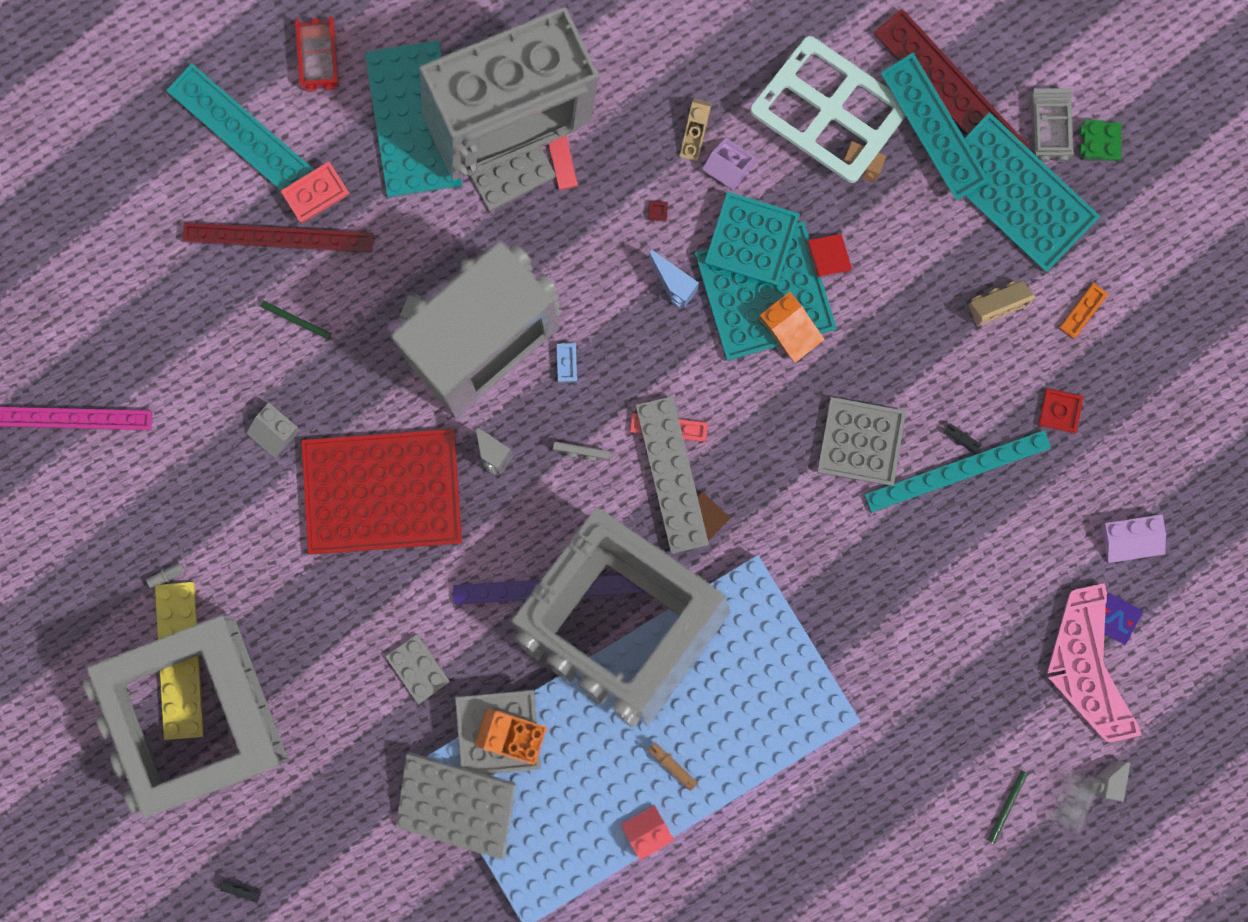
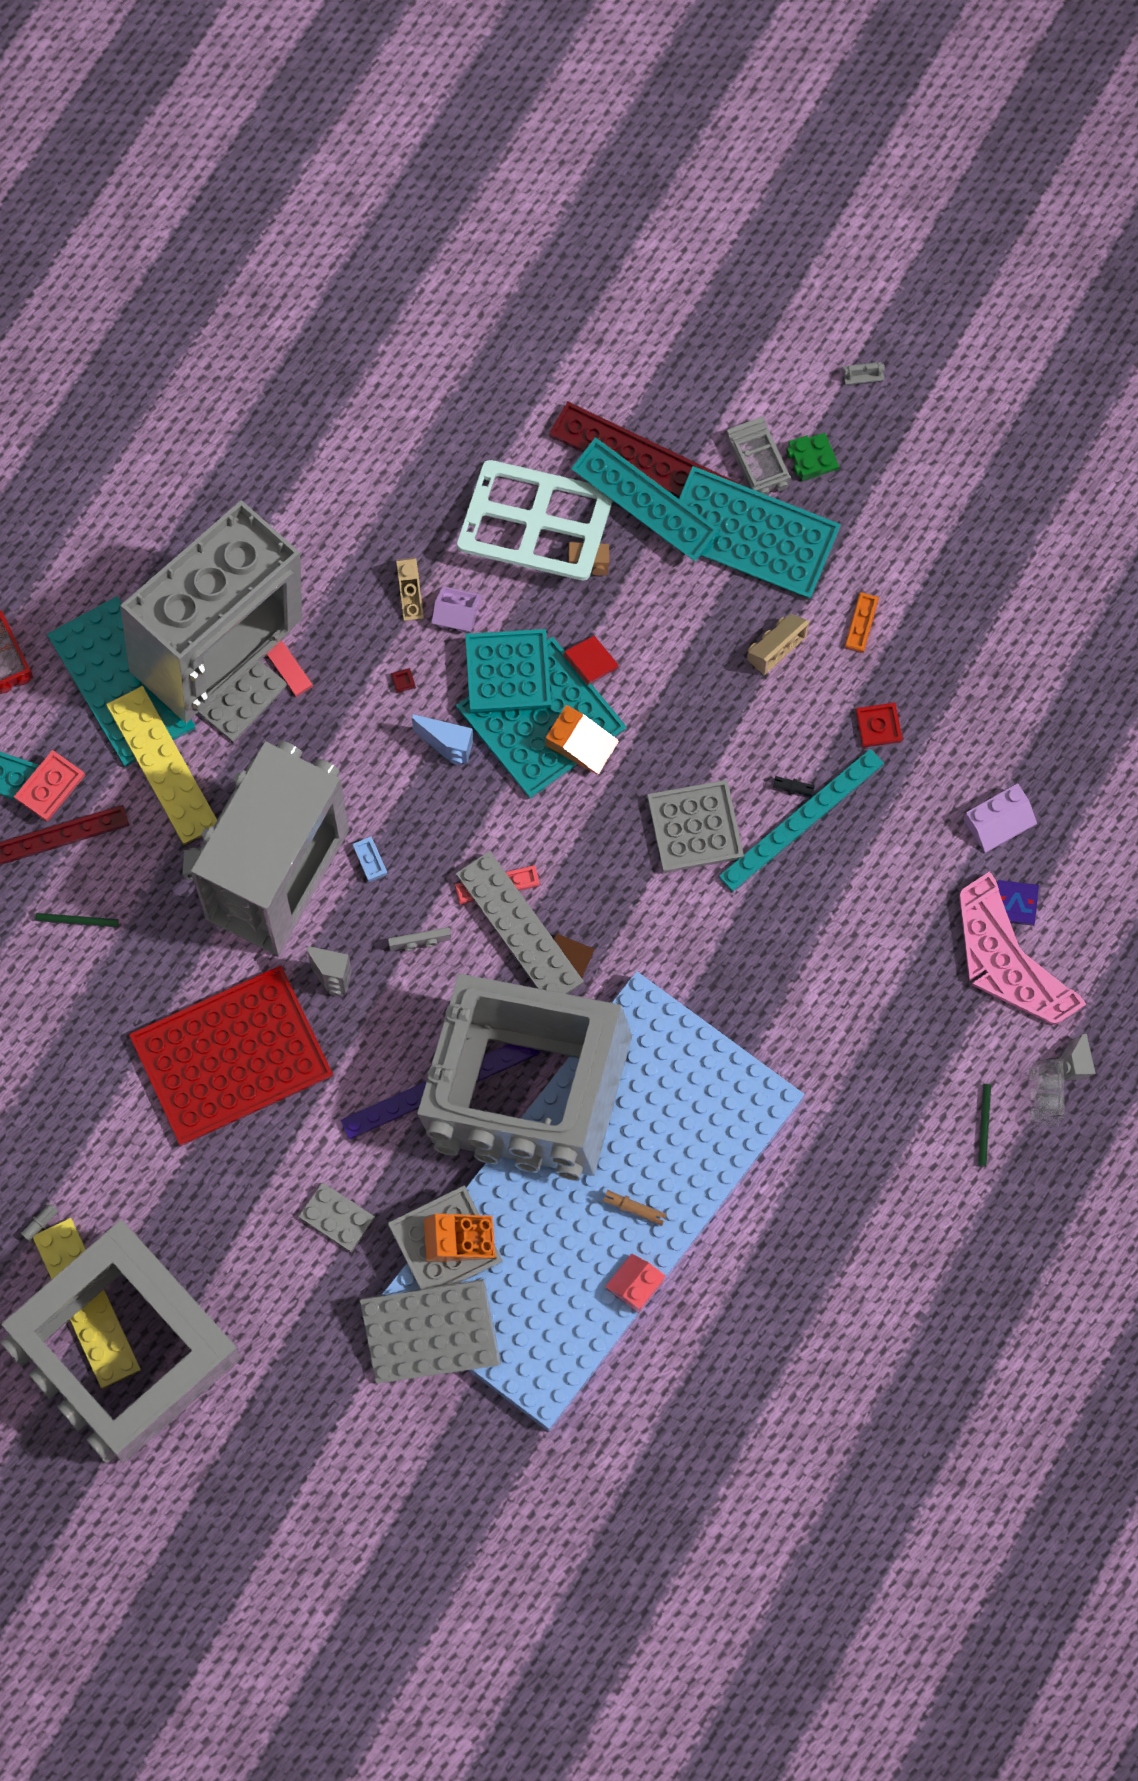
camera: 25 degrees left, 10 degrees down
black pin [220,879,261,903] -> none
light grey slope [246,402,300,458] -> none
none -> light yellow plate [106,686,217,845]
none -> light grey hinge [843,362,884,385]

